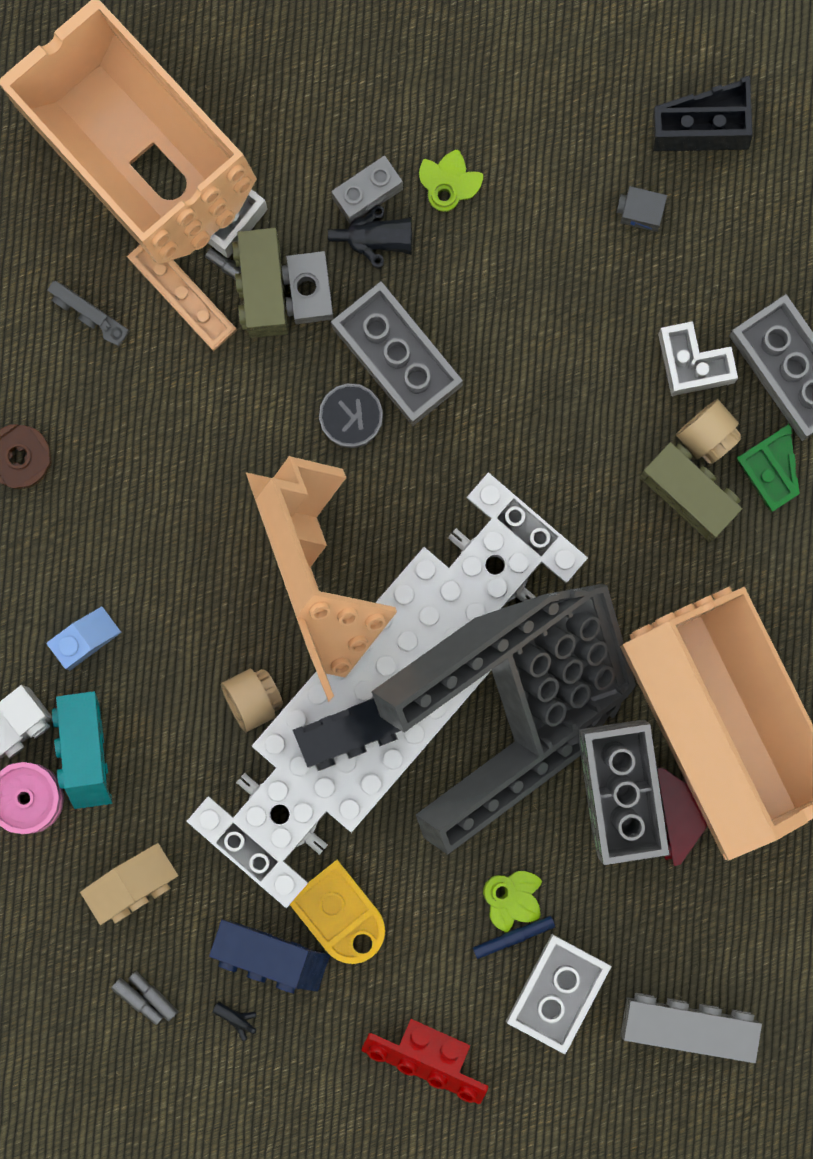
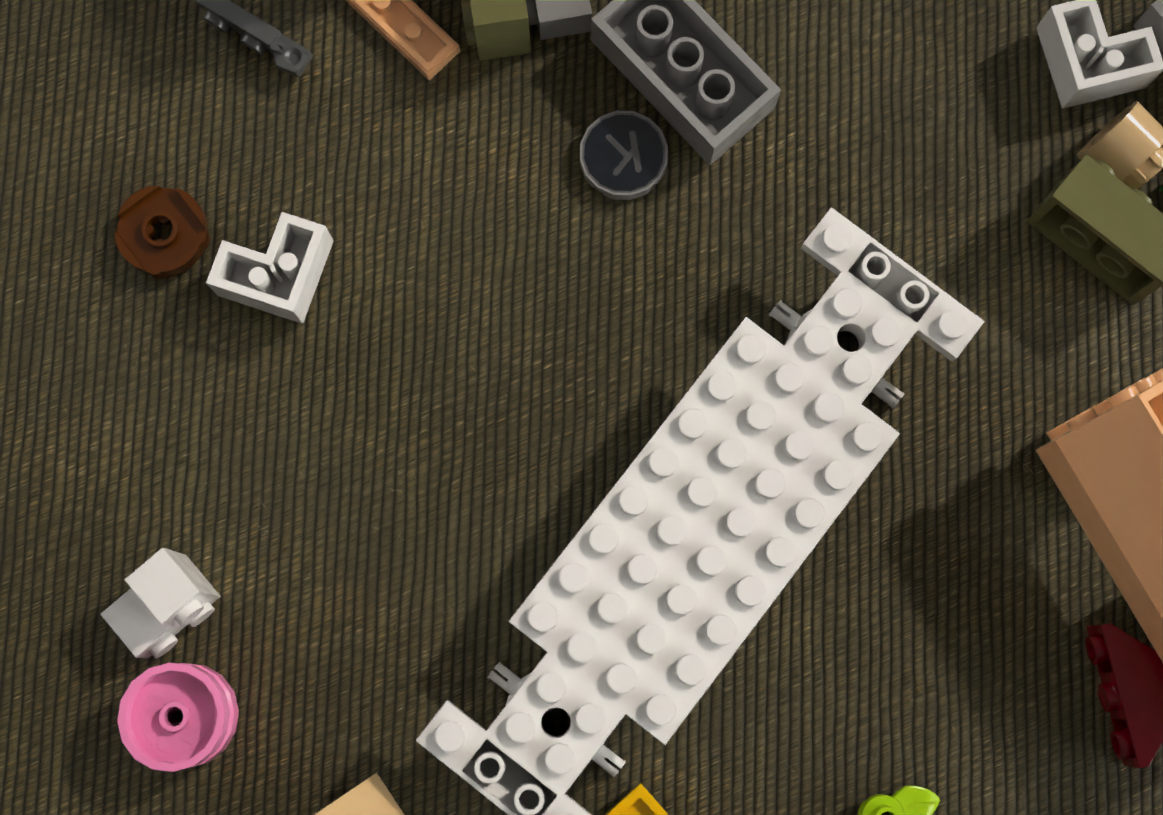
camera: 10 degrees left, 5 degrees down
light blue slope [46,606,122,671] -> none
teal wedge [52,691,113,809] -> none
tan piece [221,668,283,733] -> none
light nougat panel [246,456,397,702] -> none
black wedge [293,698,401,771] -> none
dark grey wedge [371,584,636,855] -> none
light grey brick [579,719,669,865] -> none
none -> white brick [206,212,334,324]

